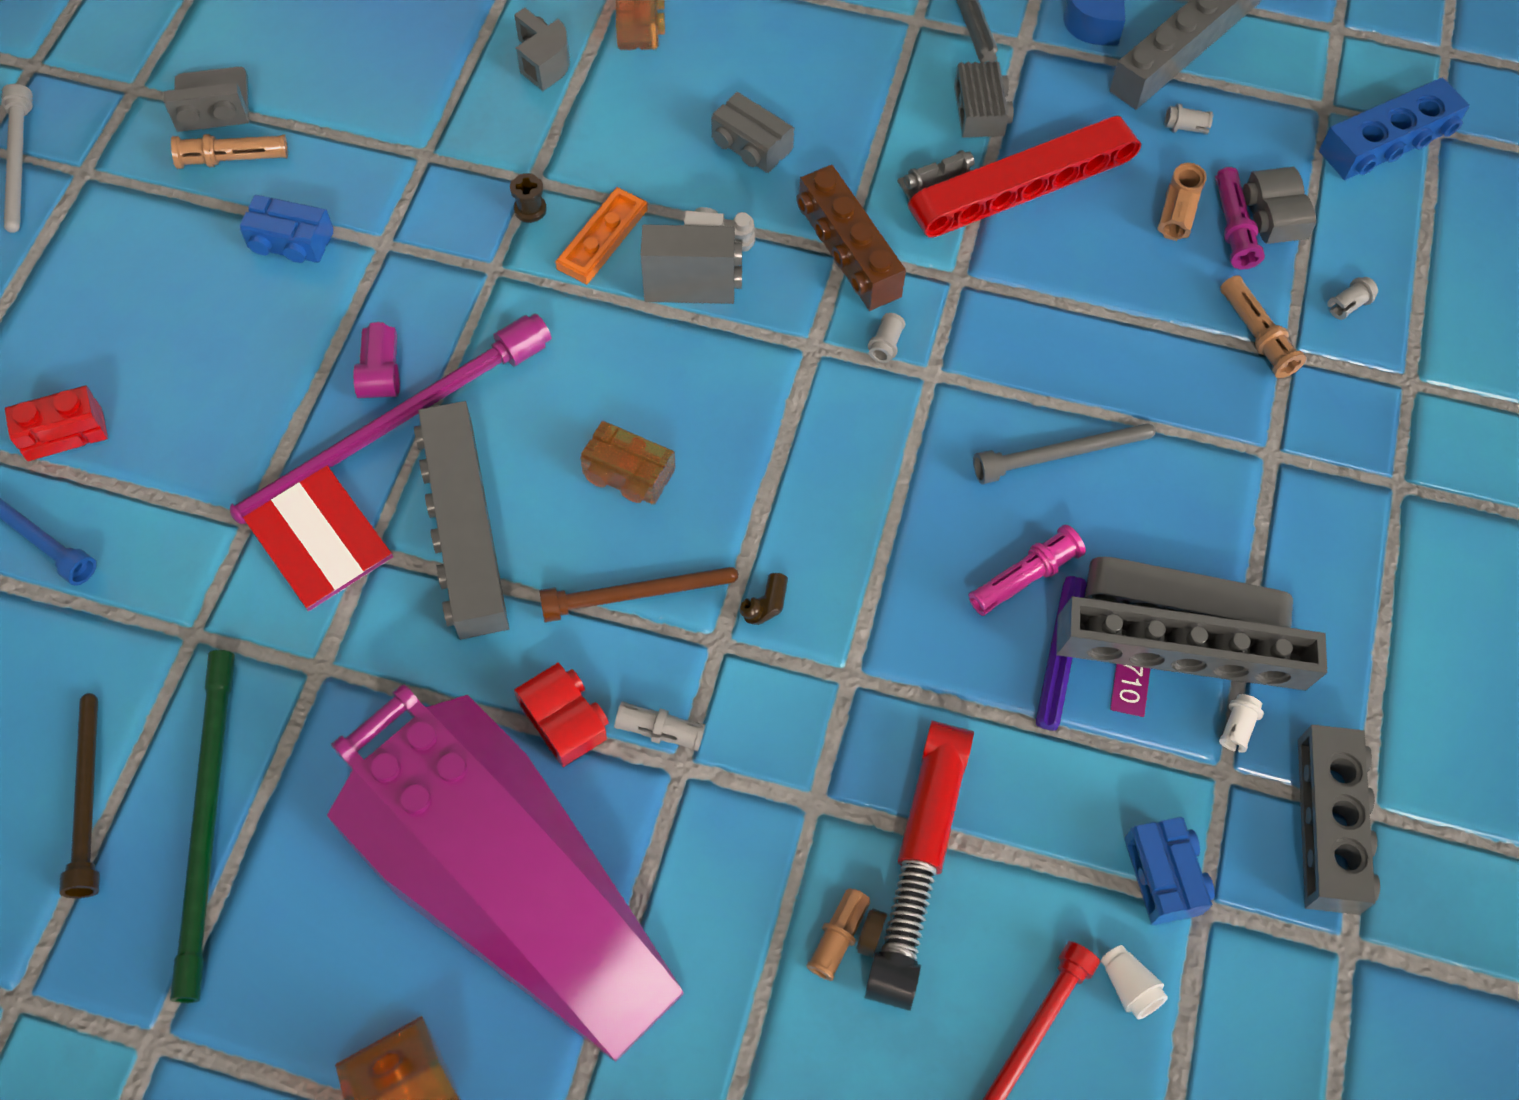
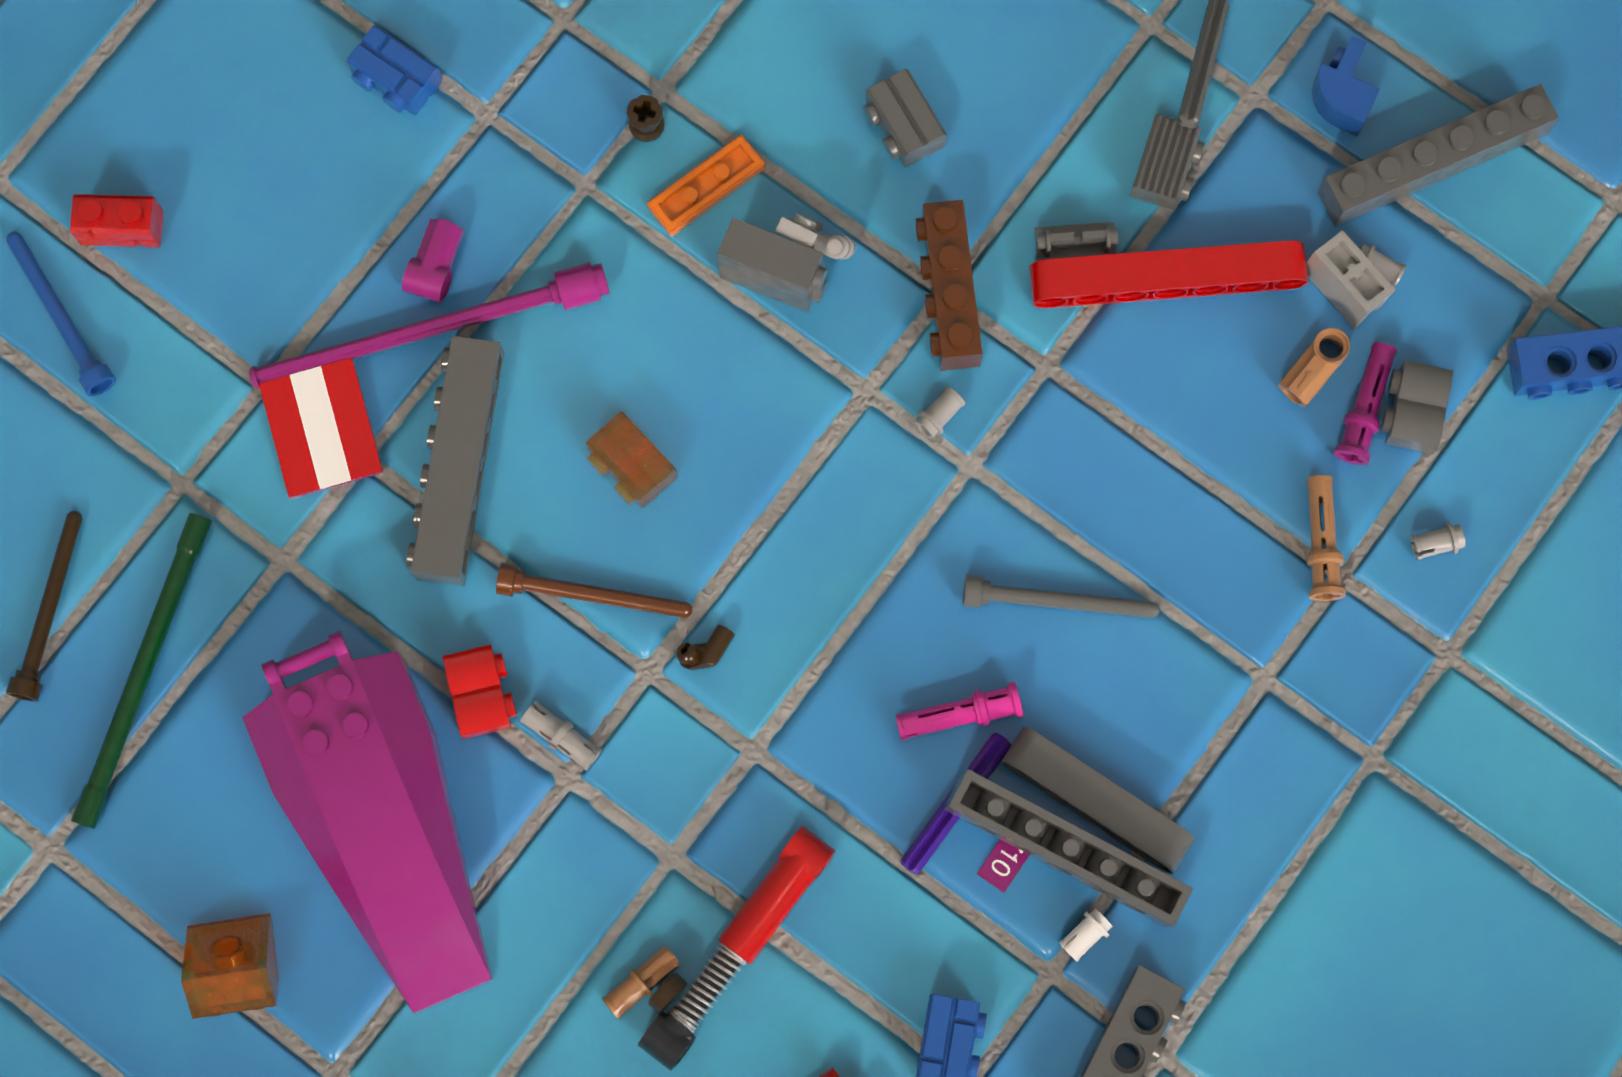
camera: 25 degrees right, 15 degrees up
none -> light grey hinge [1306,230,1396,329]

